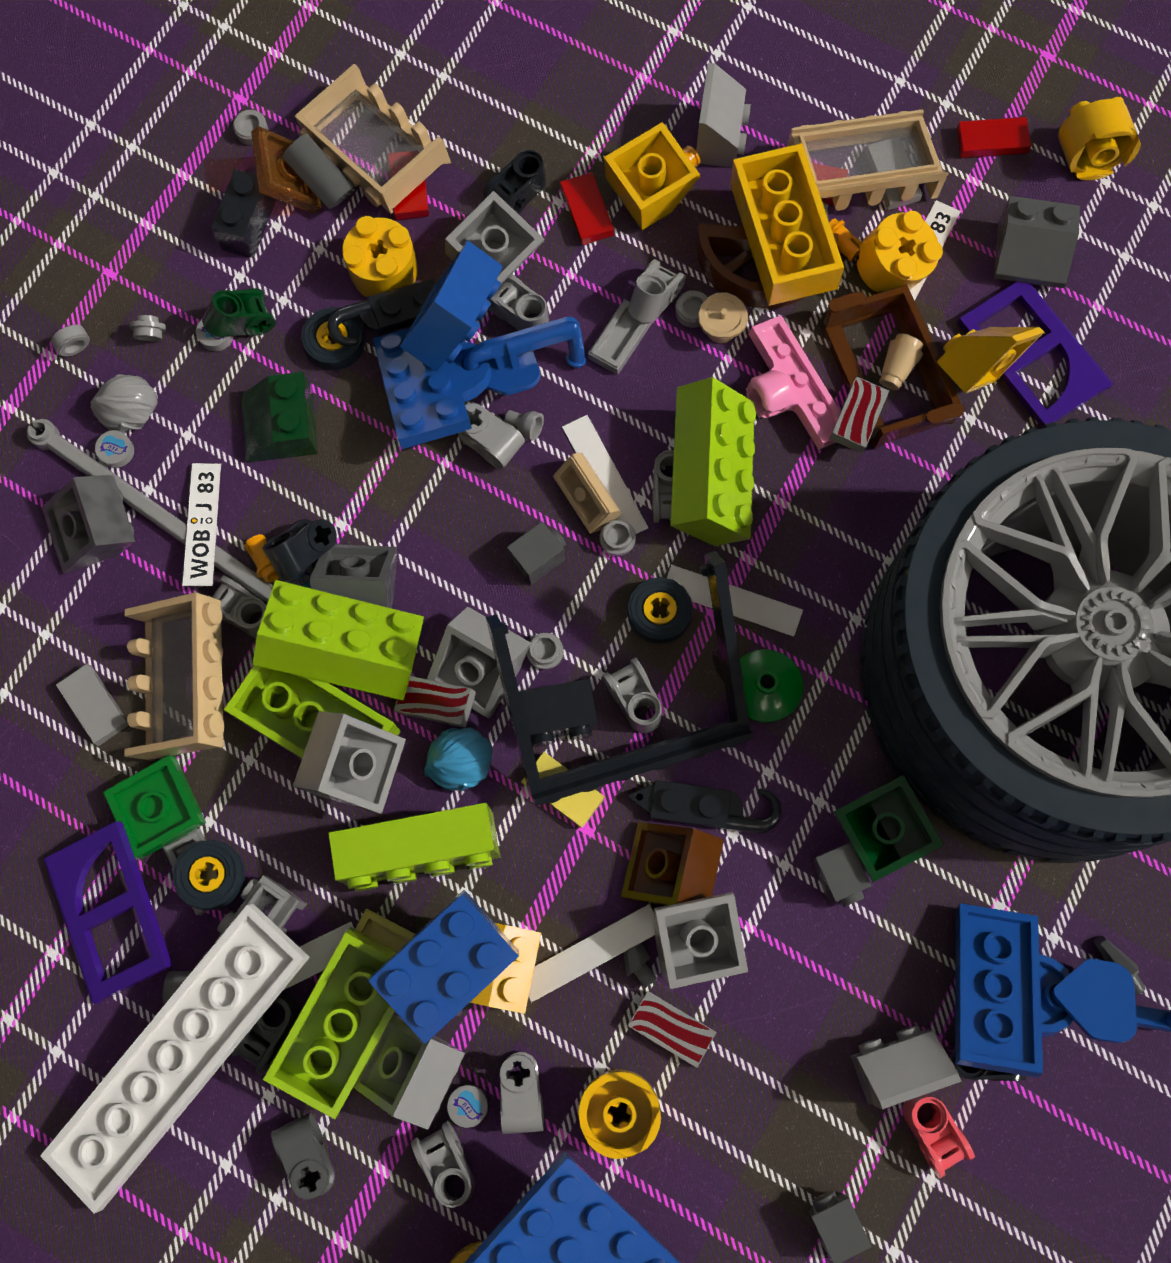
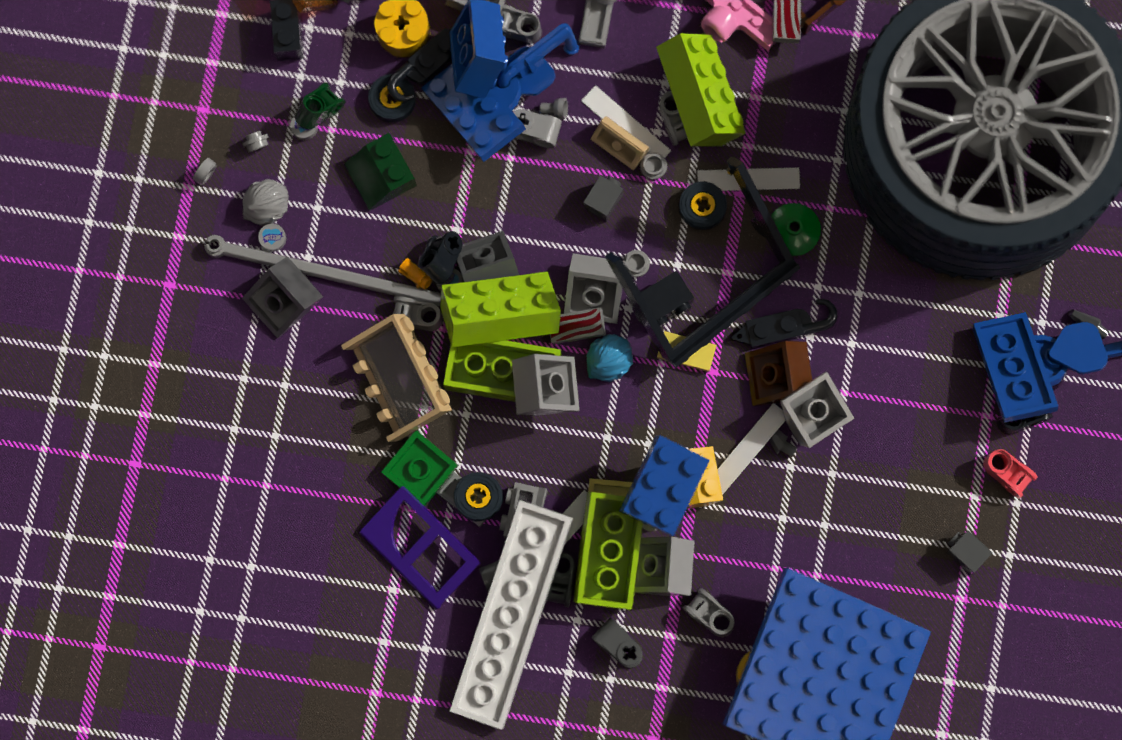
camera: 20 degrees left, 5 degrees up
light grey tile [56,663,129,746] -> none
white sticker [182,463,221,586] -> none
lime brick [329,803,501,891] -> none
light grey tile [447,1084,489,1128] -> none
light grey piece [500,1051,544,1135] -> none
yellow brick [578,1069,661,1159] -> none
light grey piece [602,657,662,734] -> none
tile [628,991,717,1068] -> none
dark grey brick [811,843,872,907] -> none
dark green slope [834,775,944,882] -> none
light grey slope [851,1025,961,1109] -> none

